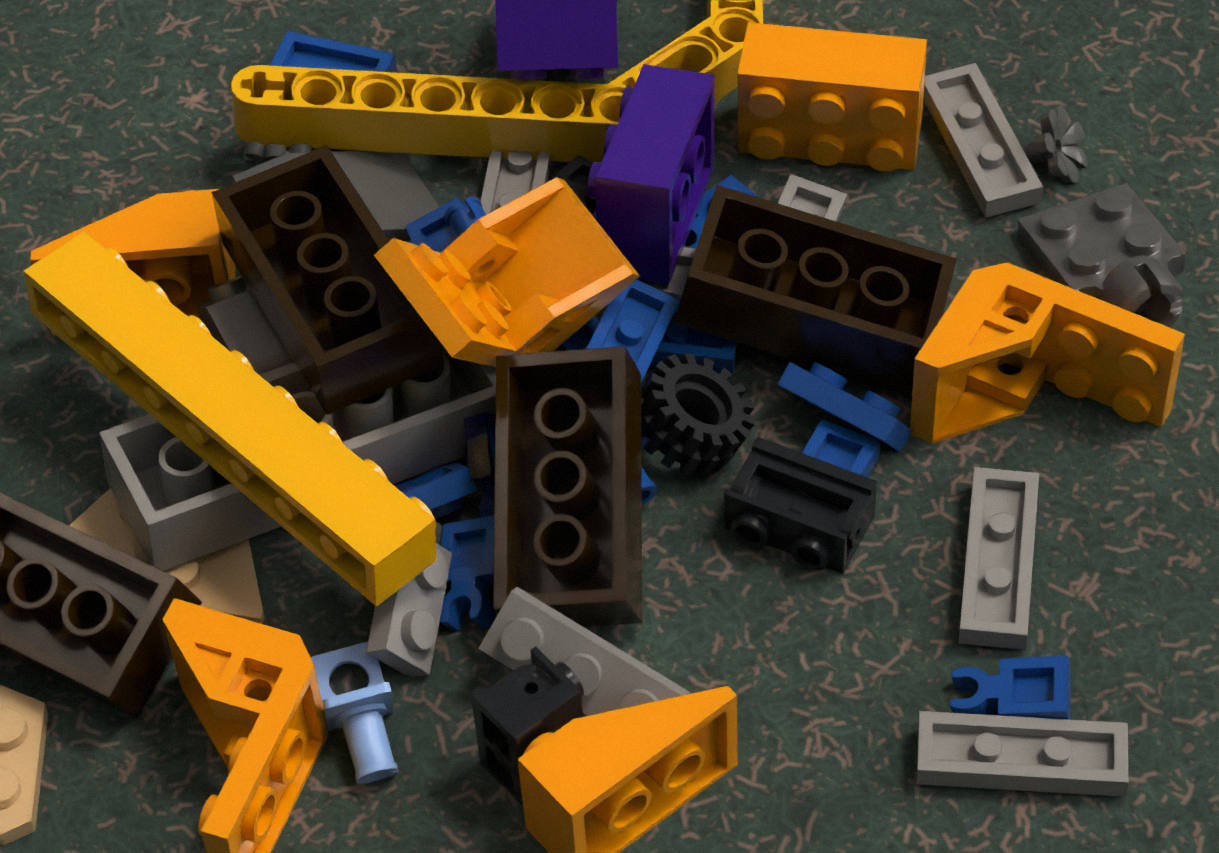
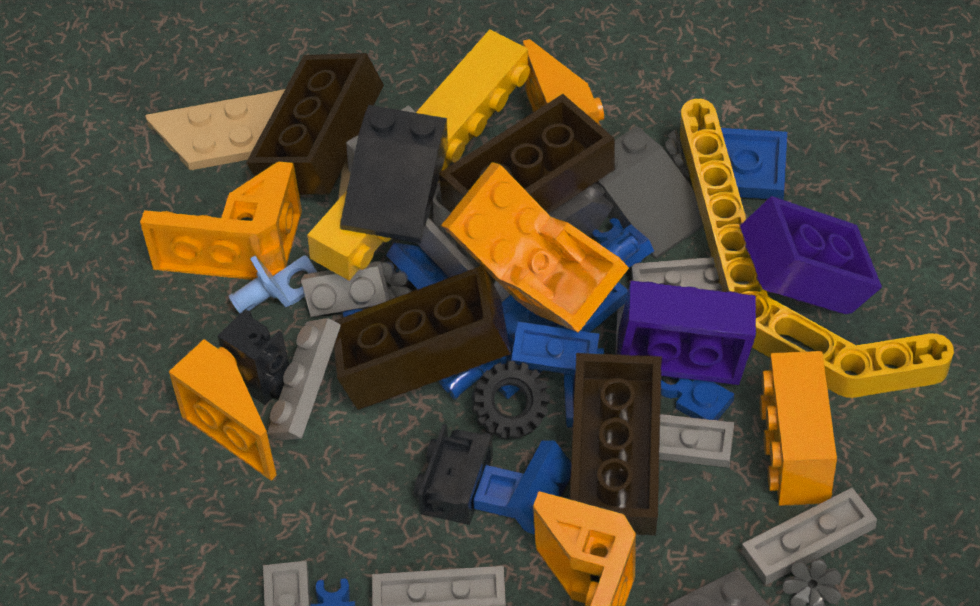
camera: 80 degrees right, 0 degrees up
none -> black slope [340,105,448,243]

